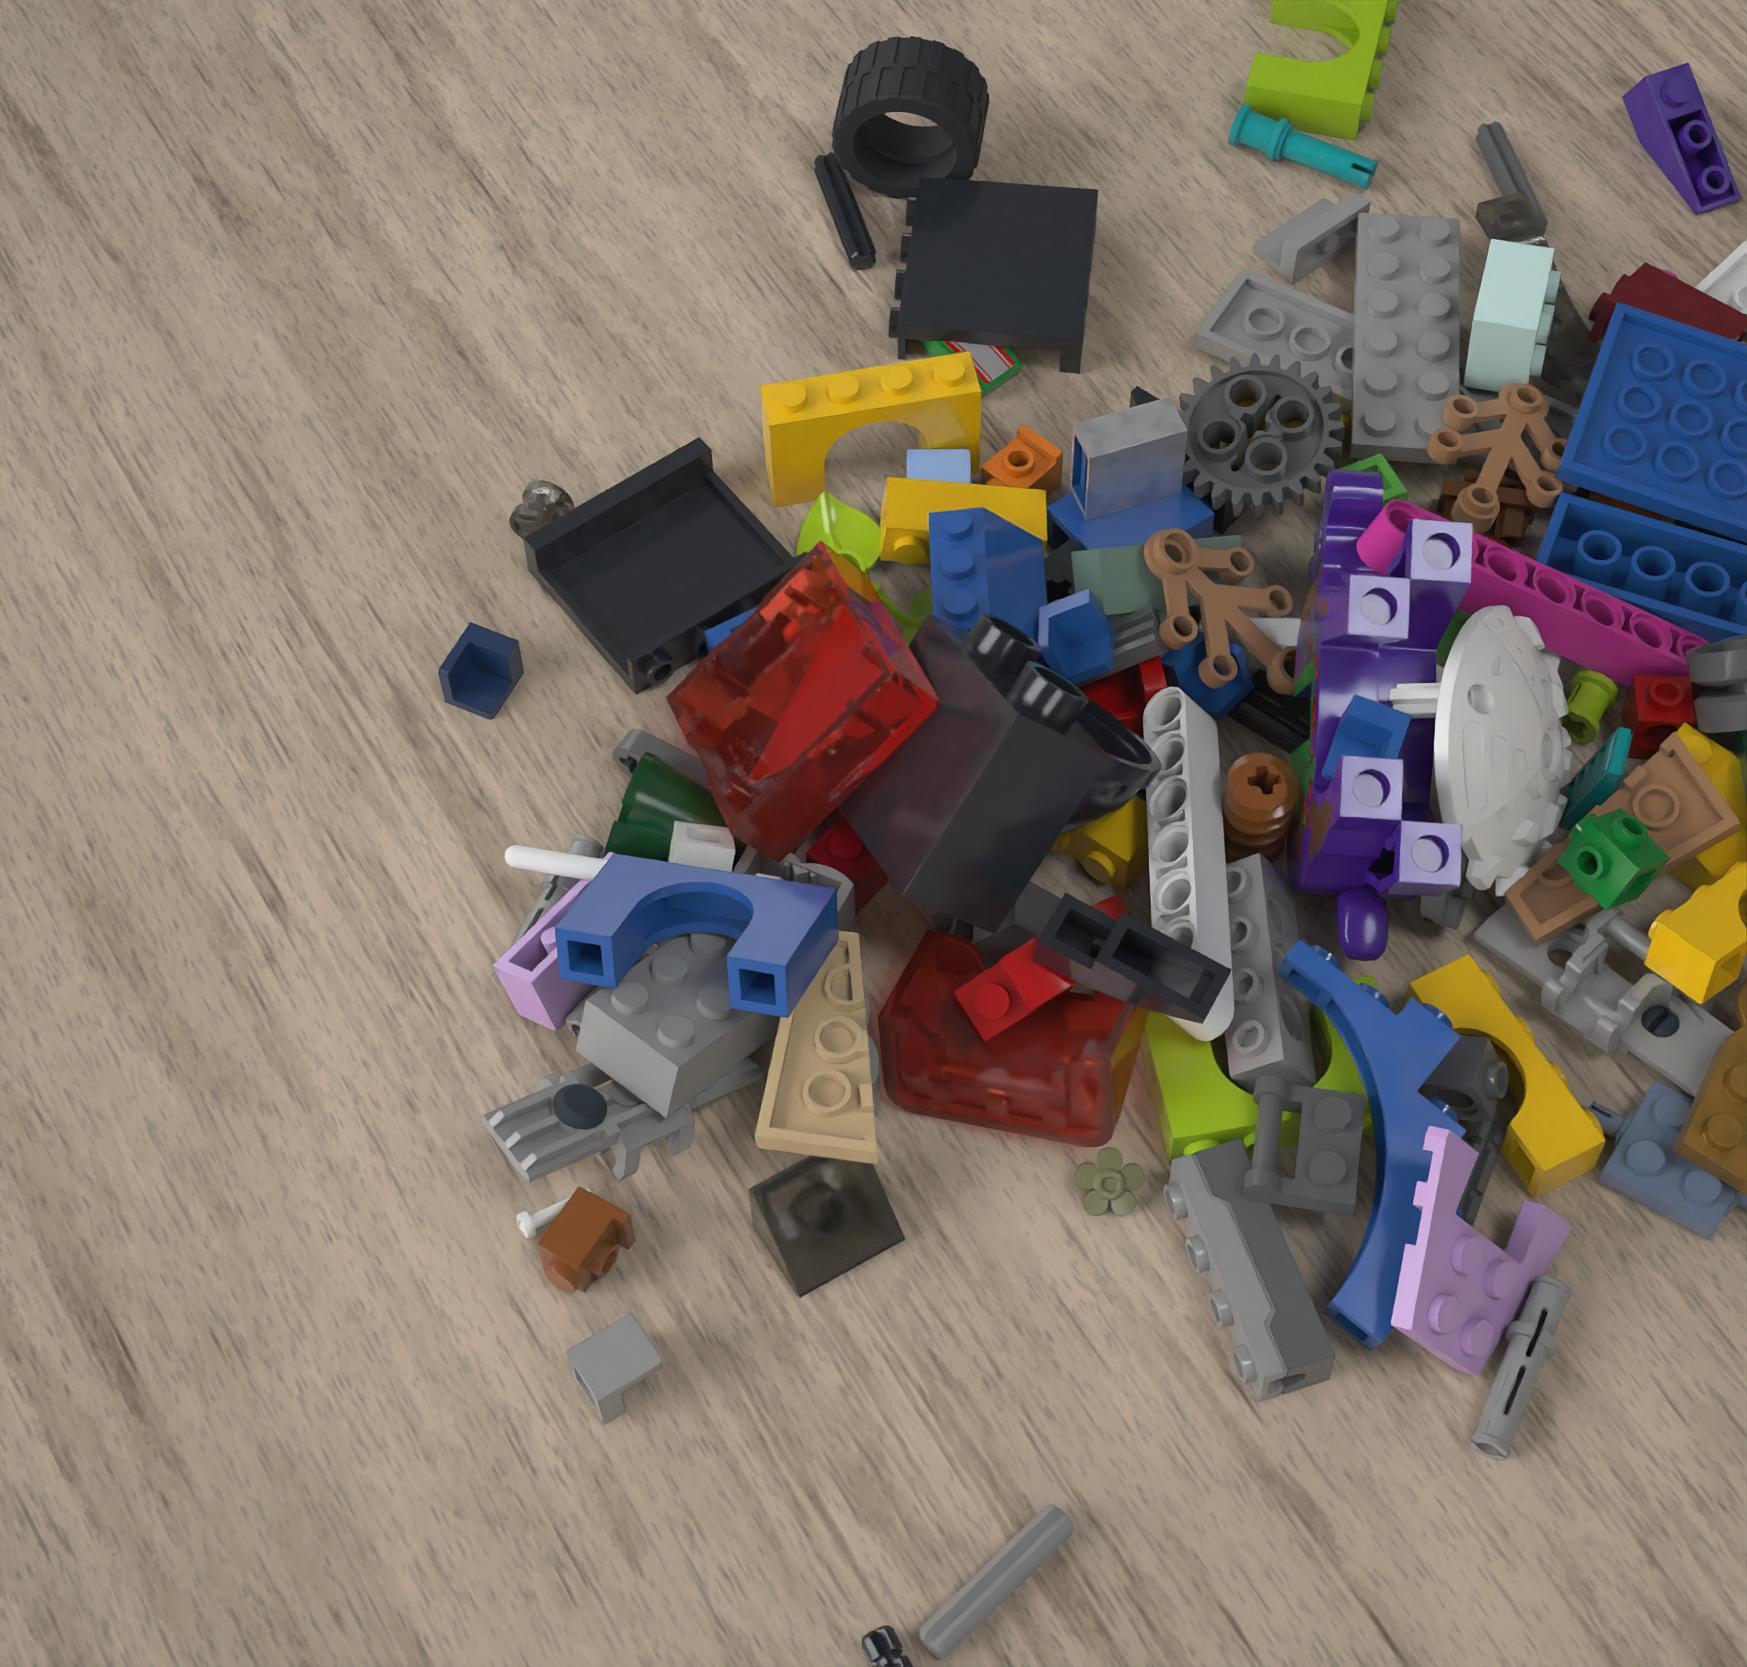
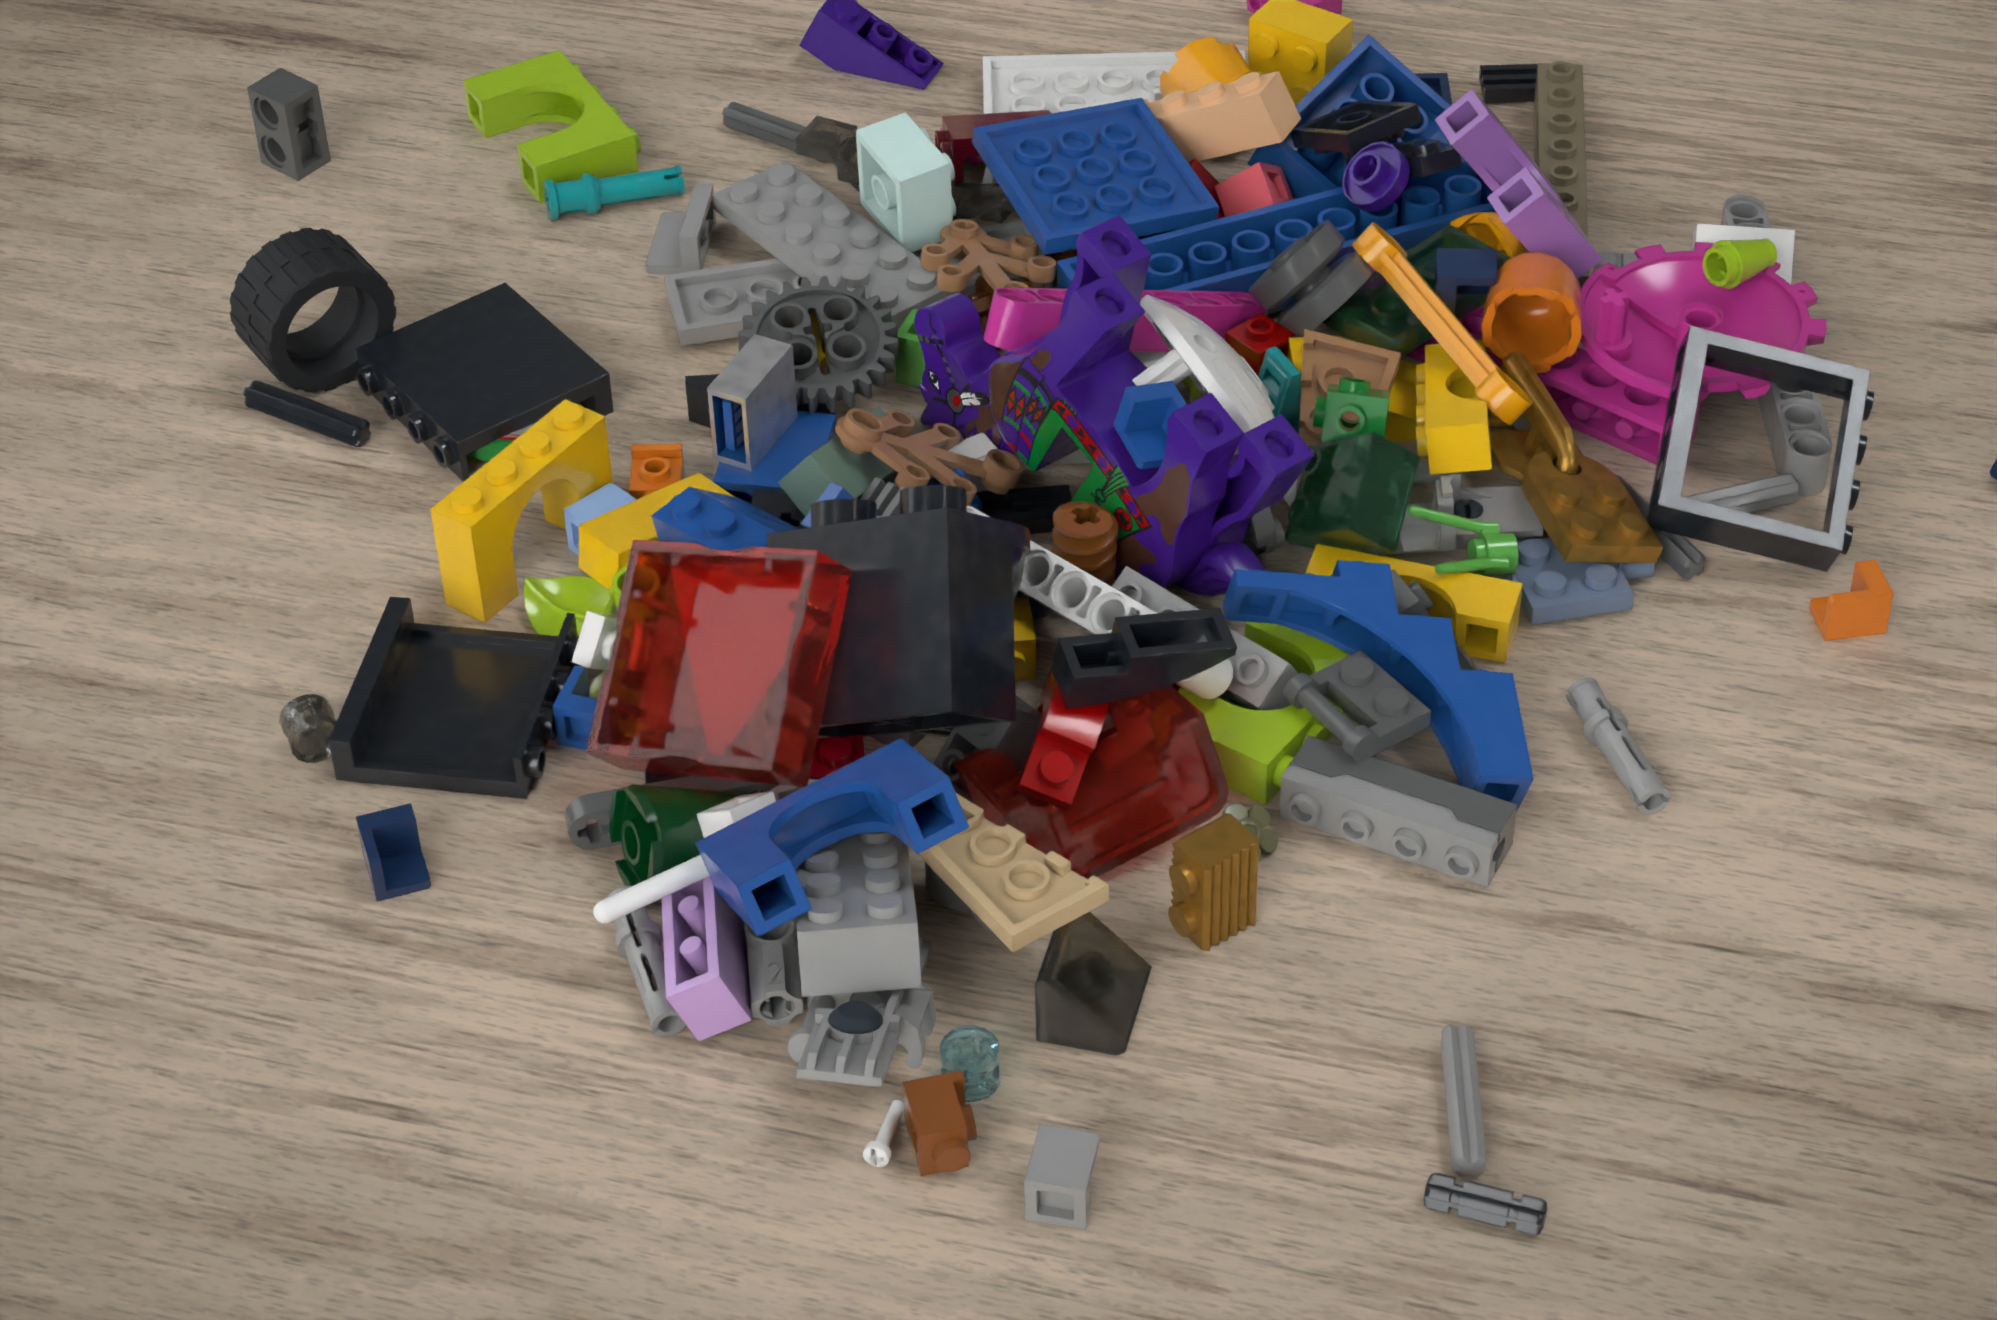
camera: 45 degrees left, 15 degrees down
lavender wing [1391,1126,1572,1376] -> none
none -> clear light blue wheel [940,1025,1000,1102]
none -> pearl gold brick [1168,813,1259,951]
none -> clear green slope [1285,432,1420,556]
none -> bright green plant [1408,505,1519,577]

